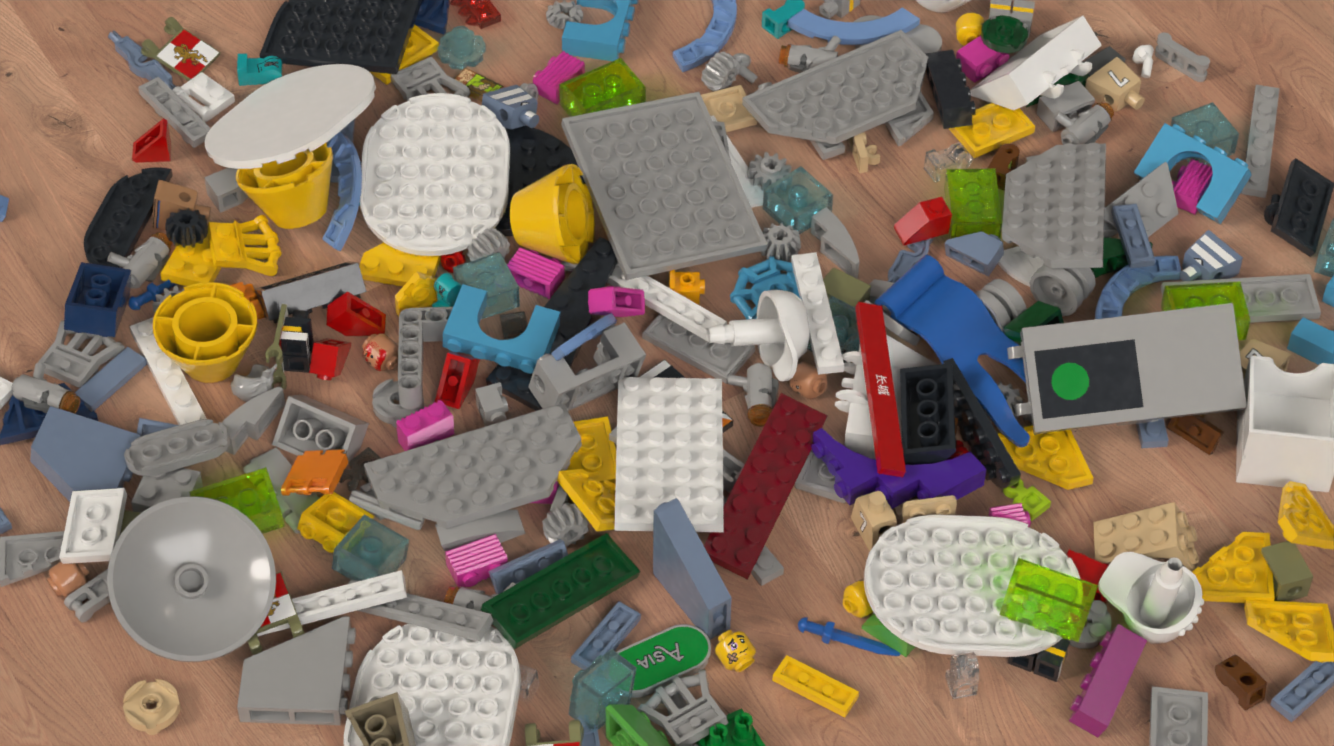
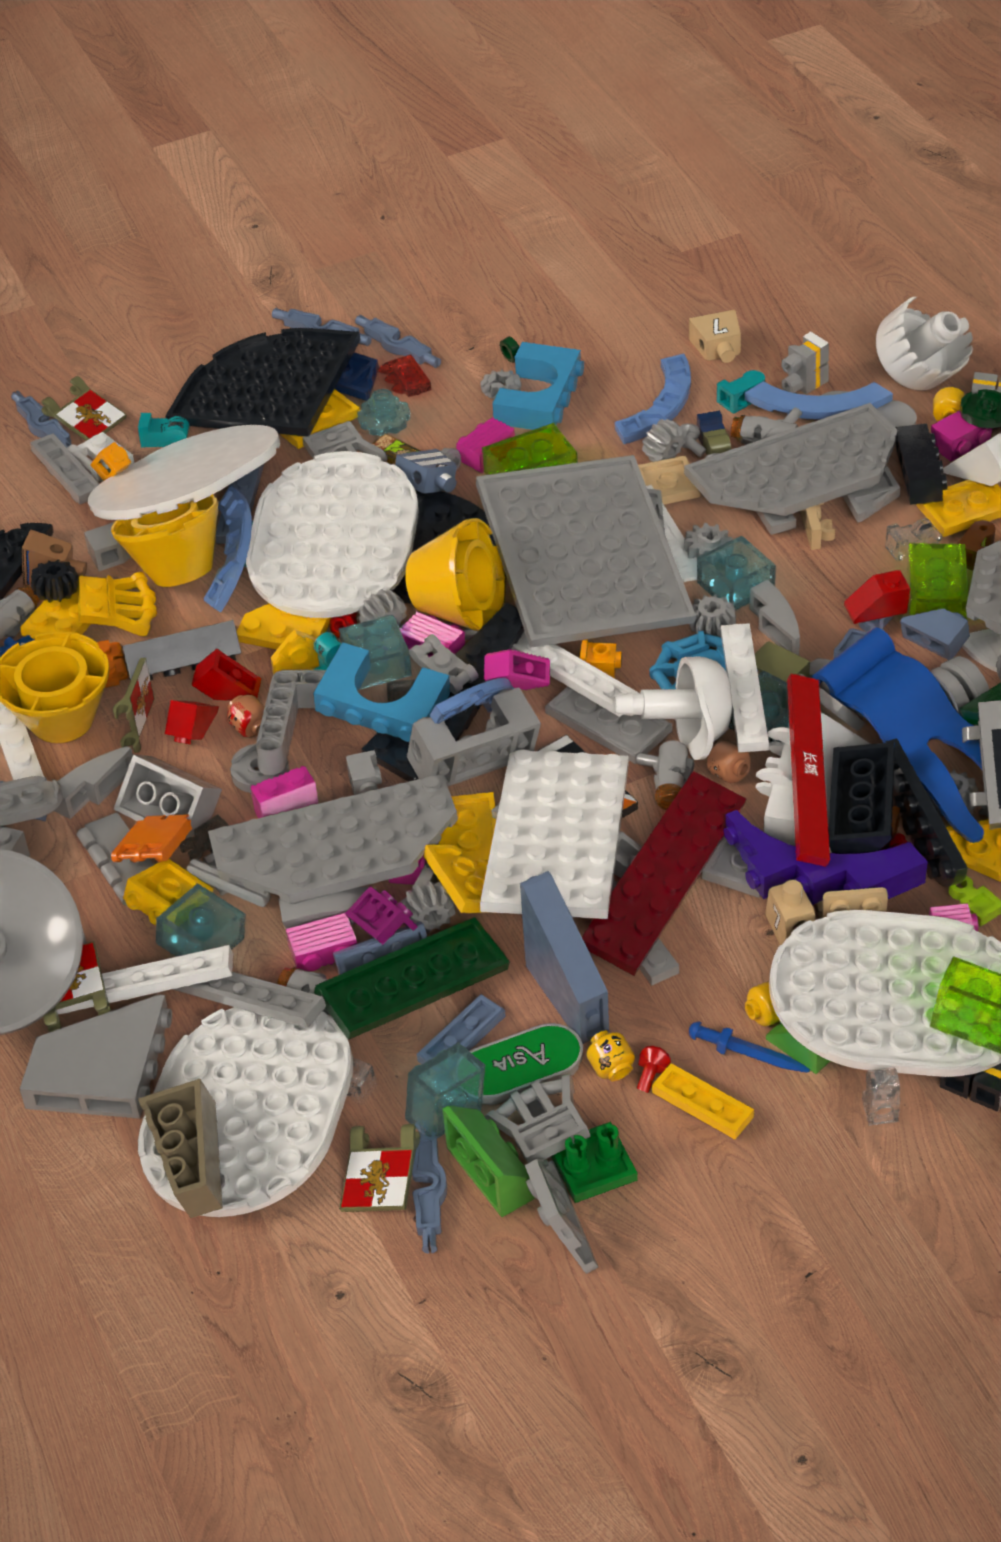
camera: 10 degrees right, 5 degrees down
red slope [132,118,171,163] -> none
clear neon green brick [189,467,285,534] -> none
light grey hat [231,363,277,402] -> none
black hips [280,310,314,373] -> none
red slope [435,352,480,409] -> none
none -> light orange brick [90,442,131,481]
none -> magenta bracket [345,886,418,945]
none -> light grey plate [409,634,478,694]
none -> red plate [637,1046,671,1093]
none -> leg [697,410,732,455]

